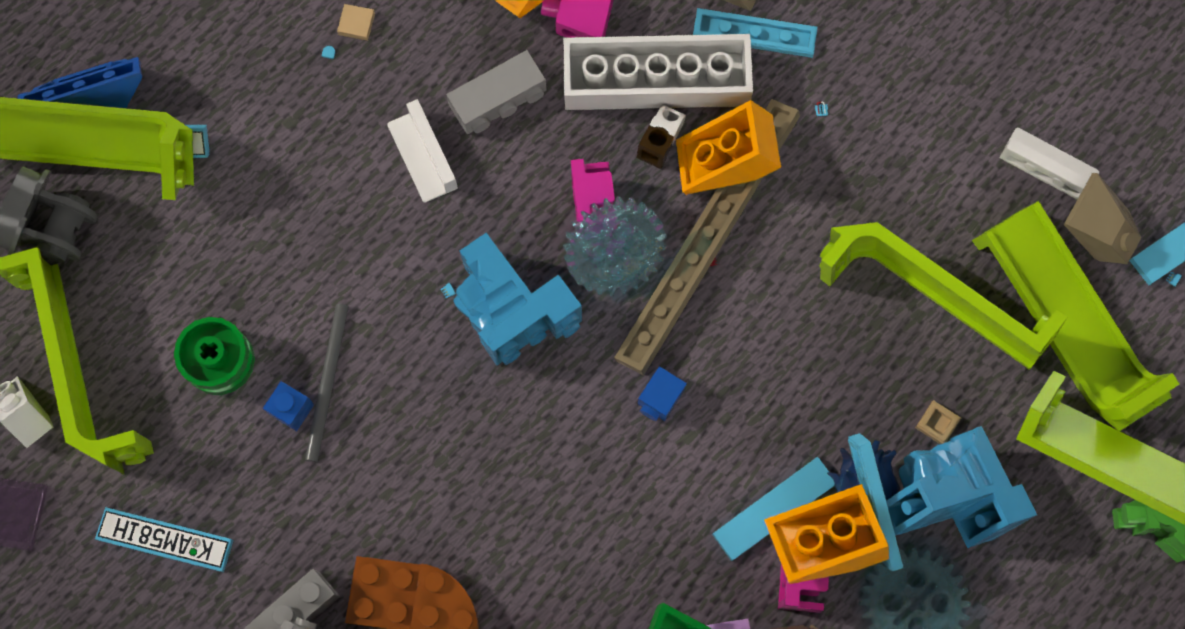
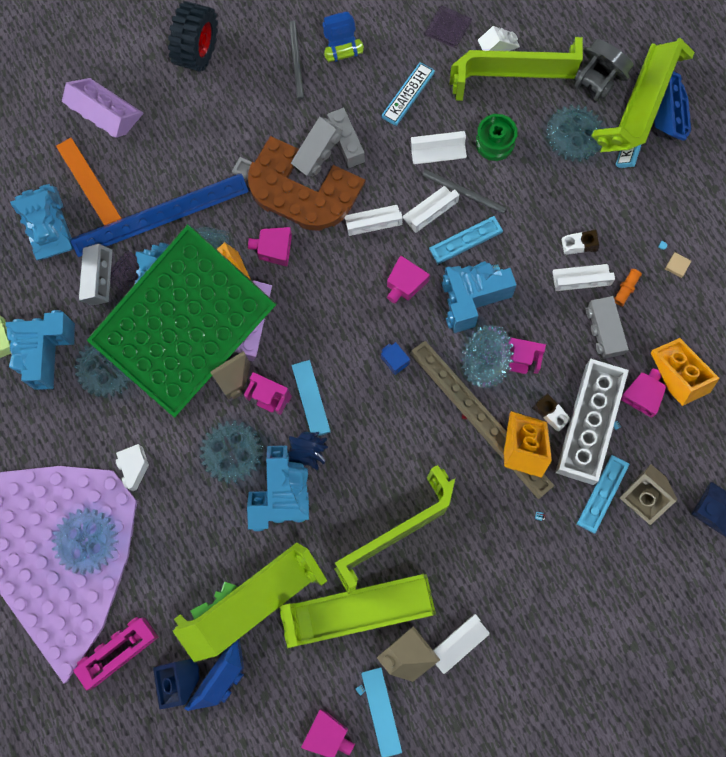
camera: 115 degrees right, 0 degrees up
blue brick [262,381,315,432] -> none
light orange slope [764,484,889,584] -> none
medium azure tile [848,433,903,572] -> none
tan tile [915,400,961,444] -> none
none -> white panel [345,205,402,236]
none -> dark pink torso [387,256,430,303]
none -> white panel [403,186,459,233]
none -> white panel [411,131,467,164]
none -> medium azure tile [429,216,503,264]
none -> clear light blue gear [546,105,605,162]
none -> leg [562,230,599,255]
none -> orange pin [614,269,642,307]

